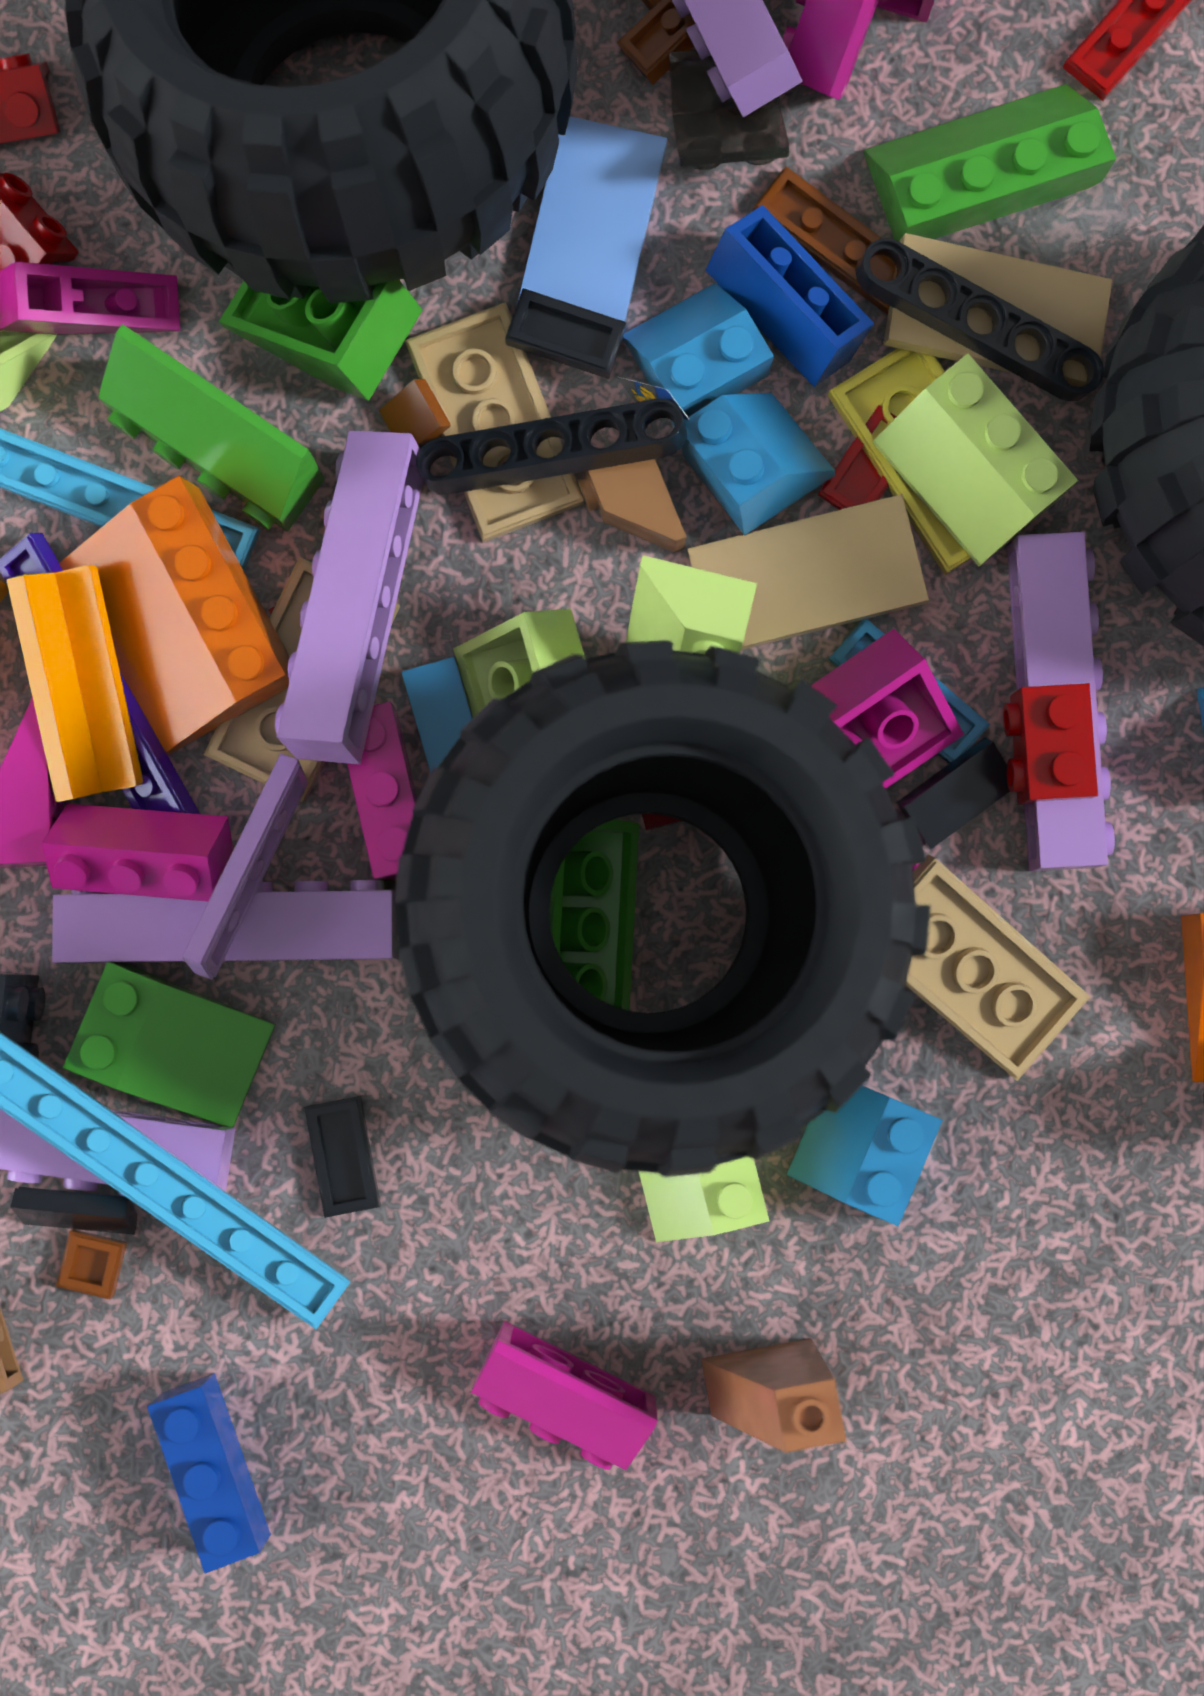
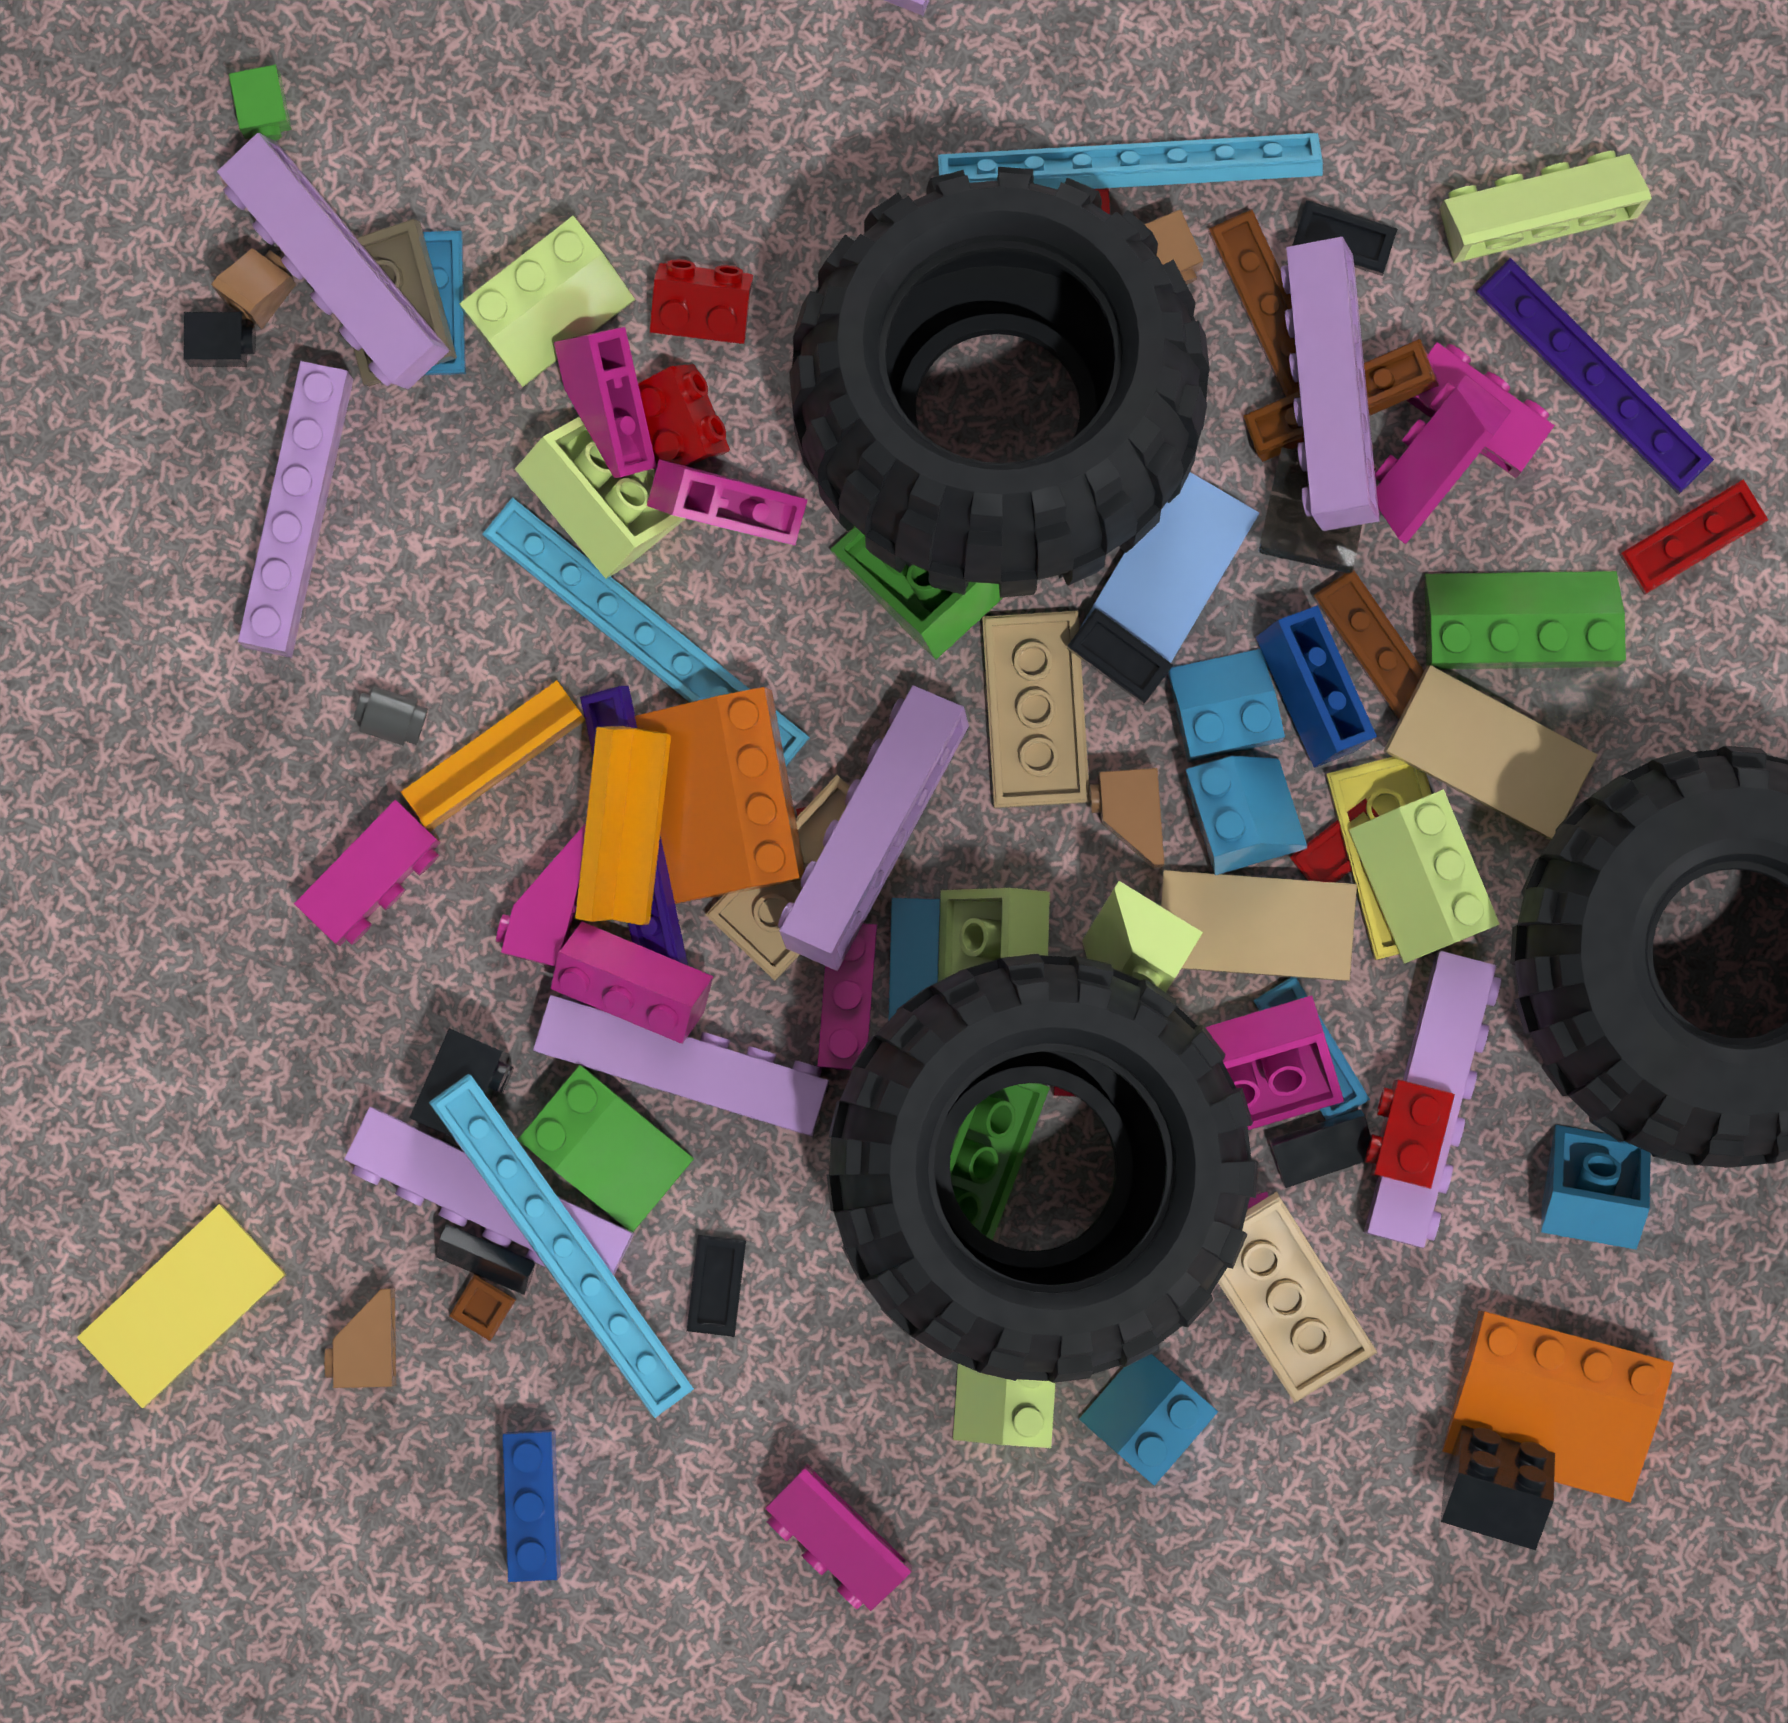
camera: 20 degrees right, 0 degrees up
bright green slope [98,324,325,532] -> none
lavender tile [182,753,308,980] -> none
dark orange tile [379,379,451,449] -> none
black beam [416,399,687,495] -> none
sticker [617,377,689,420] -> none
nougat slope [701,1339,847,1453] -> none
black beam [855,238,1104,402] -> none

